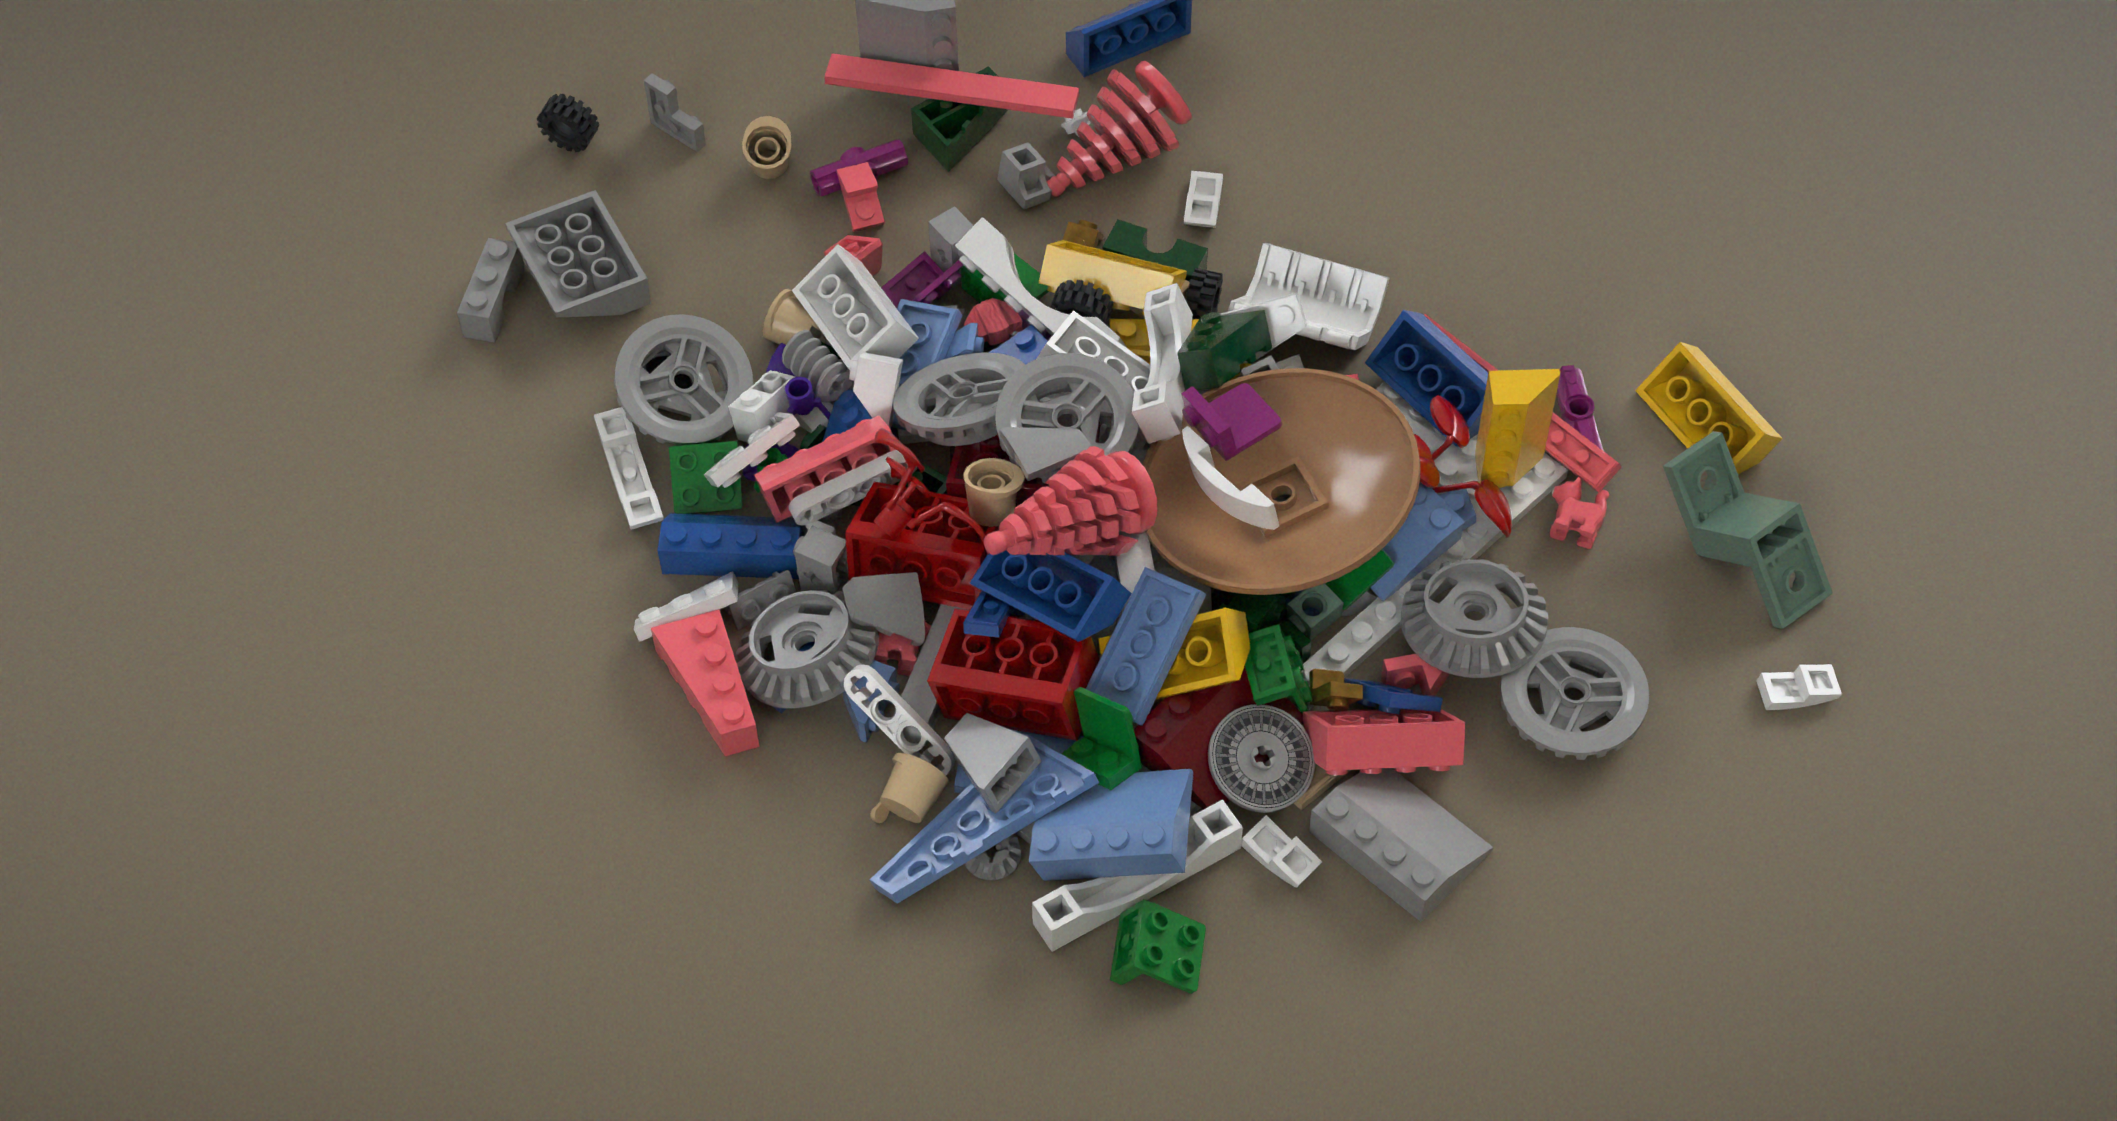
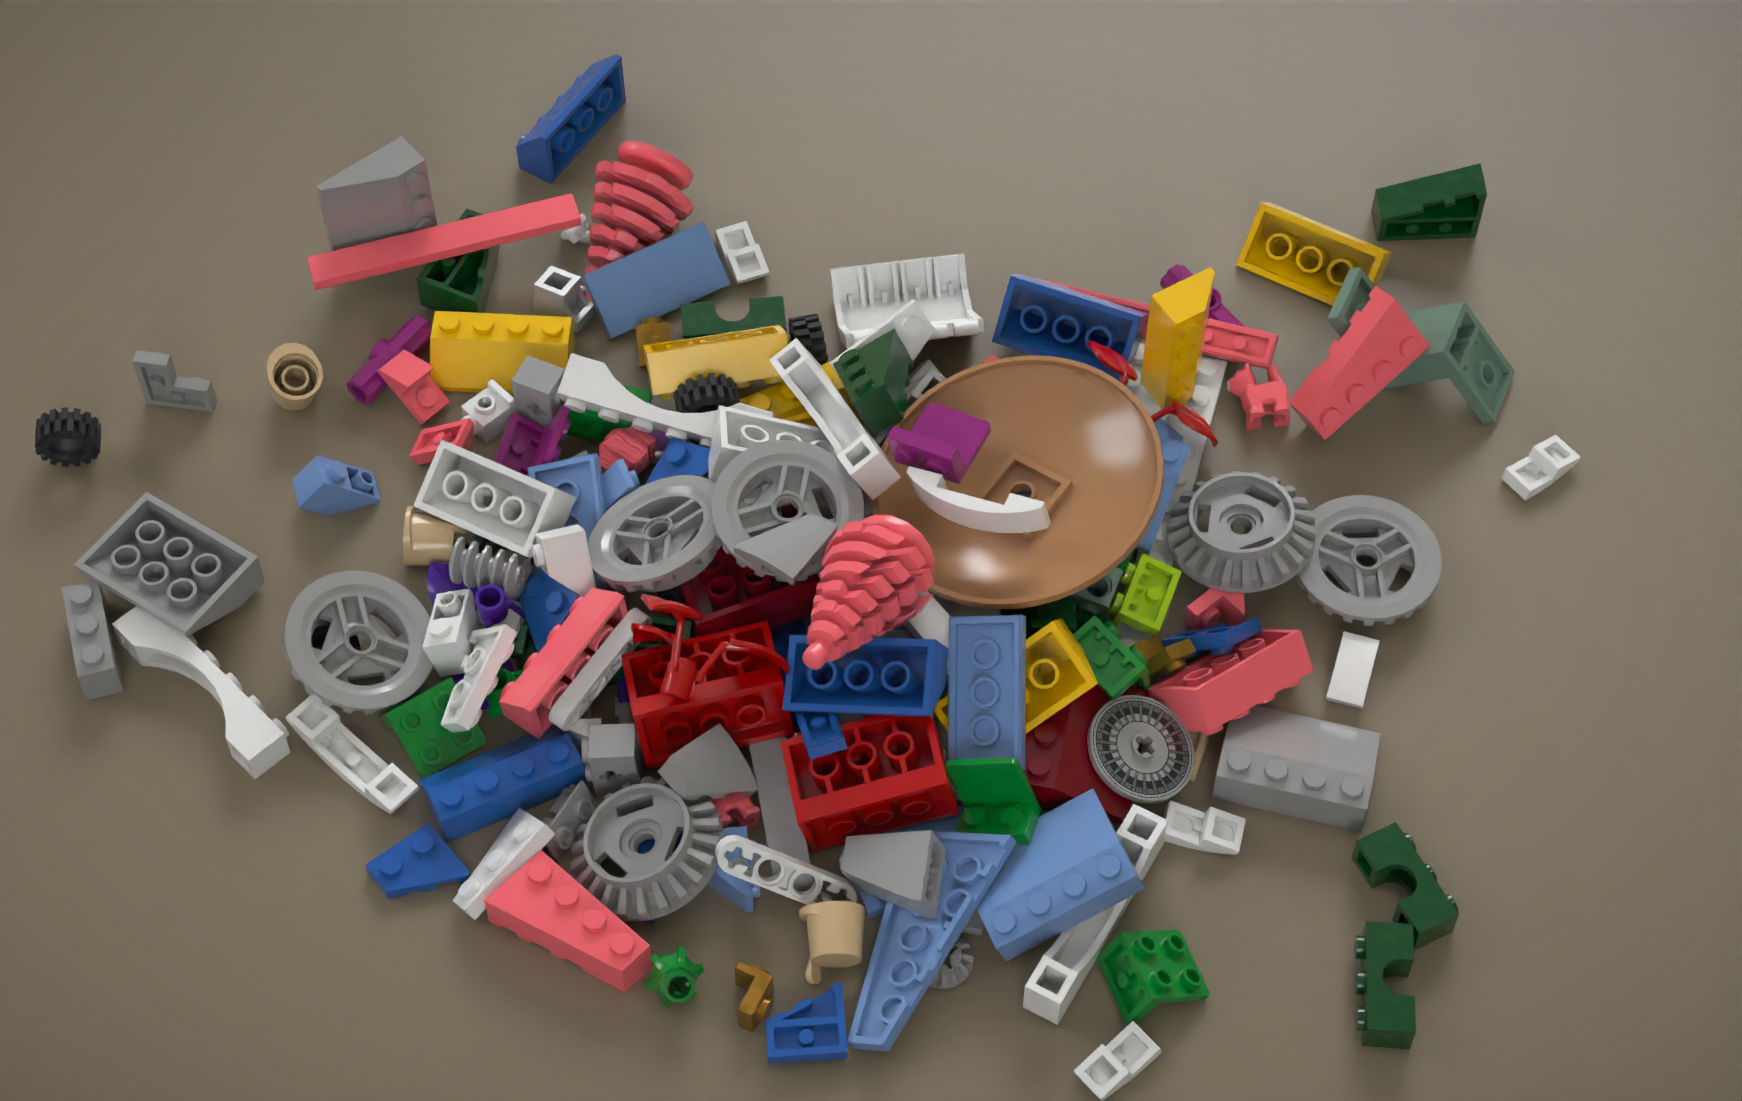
camera: 30 degrees left, 0 degrees up
tan hat [963,458,1025,527] -> none
none -> white arch [112,606,291,779]
none -> medium blue slope [292,455,381,516]
none -> blue wing [365,822,471,899]
none -> yellow slope [430,311,575,394]
none -> white brick [461,379,516,443]
none -> medium blue tile [581,222,731,339]
none -> green rock [643,946,704,1007]
none -> pearl gold bracket [734,962,774,1032]
none -> blue wing [765,982,848,1064]
none -> white slope [1073,1021,1162,1101]
none -> lime bracket [1108,553,1182,636]
none -> coral wedge [1289,285,1430,440]
none -> white slope [1326,631,1380,709]
none -> dark green arch [1351,822,1459,950]
none -> dark green arch [1354,921,1416,1049]
none -> dark green wedge [1371,163,1487,241]

